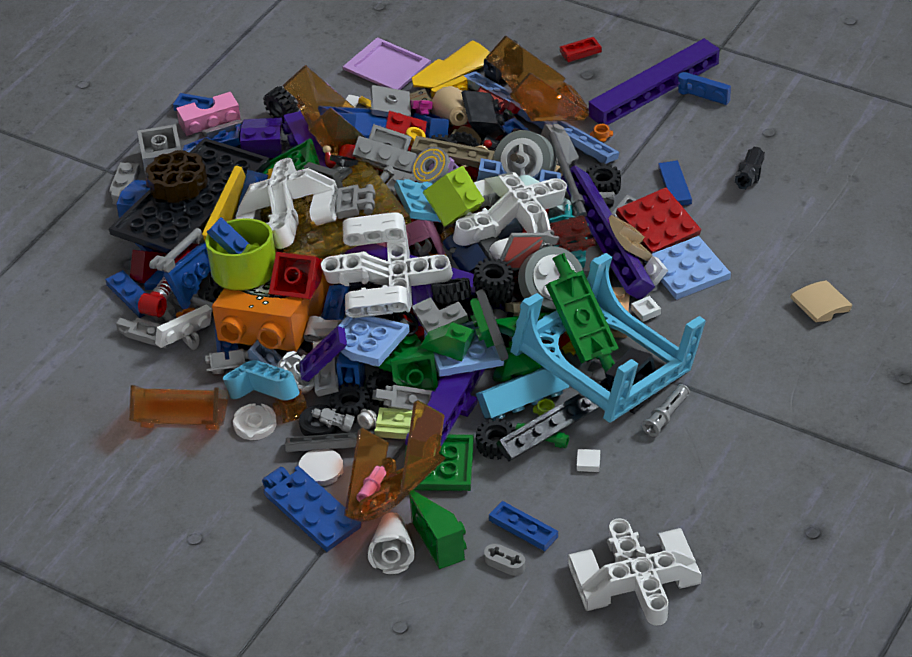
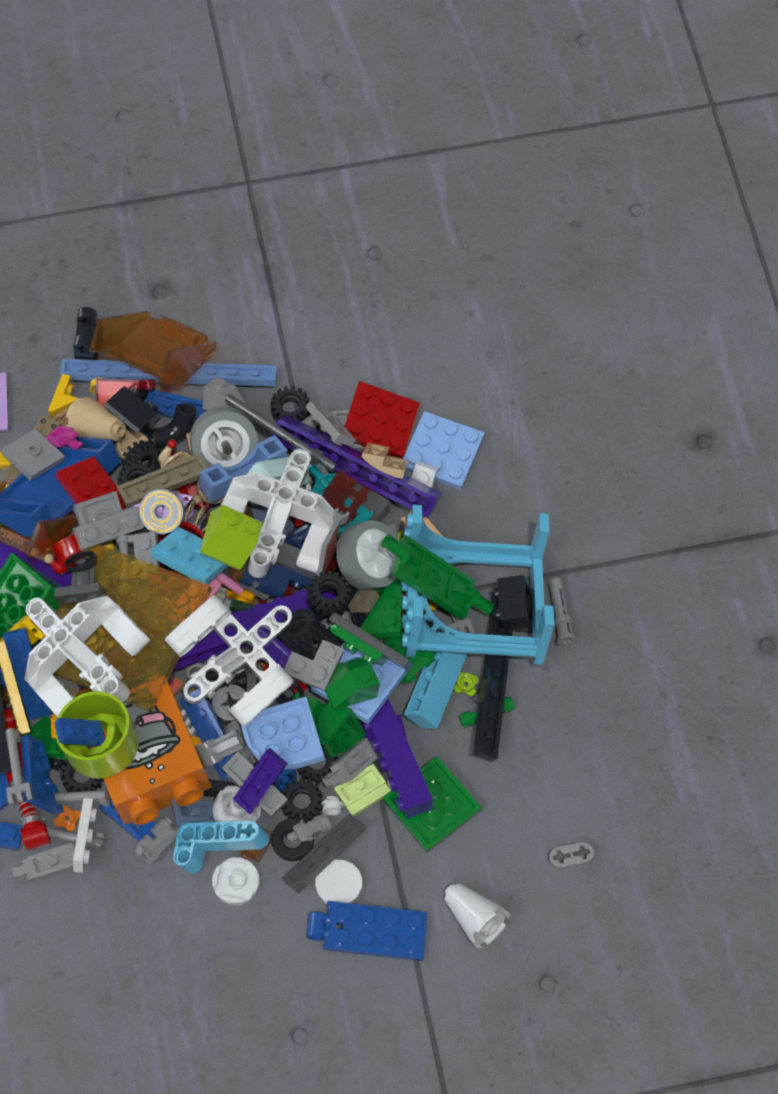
camera: 45 degrees left, 20 degrees up
clear orange windscreen [129,385,229,430] -> none
red slope [269,252,323,299] -> none
light grey plate [336,184,375,219] -> none
clear orange windscreen [344,400,445,522] -> none
bright pink axle [356,466,386,504] -> none
yellow tile [405,127,426,145] -> none
green slope [409,490,467,570] -> none
yellow panel [412,40,491,89] -> none
black tyre [476,418,516,460] -> none
blue plate [489,501,558,551] -> none
red plate [560,37,602,62] -> none
white piece [568,518,702,626] -> none
white tile [577,449,600,472] -> none
dark purple brick [589,38,720,125] -> none
orange plate [590,124,613,142] -> none
white plate [631,296,661,322] -> none
blue tile [658,160,692,206] -> none
blue plate [678,72,731,105] -> none
black piece [734,147,765,190] -> none
tan slope [790,280,852,322] -> none
none -> light grey plate [306,401,356,447]

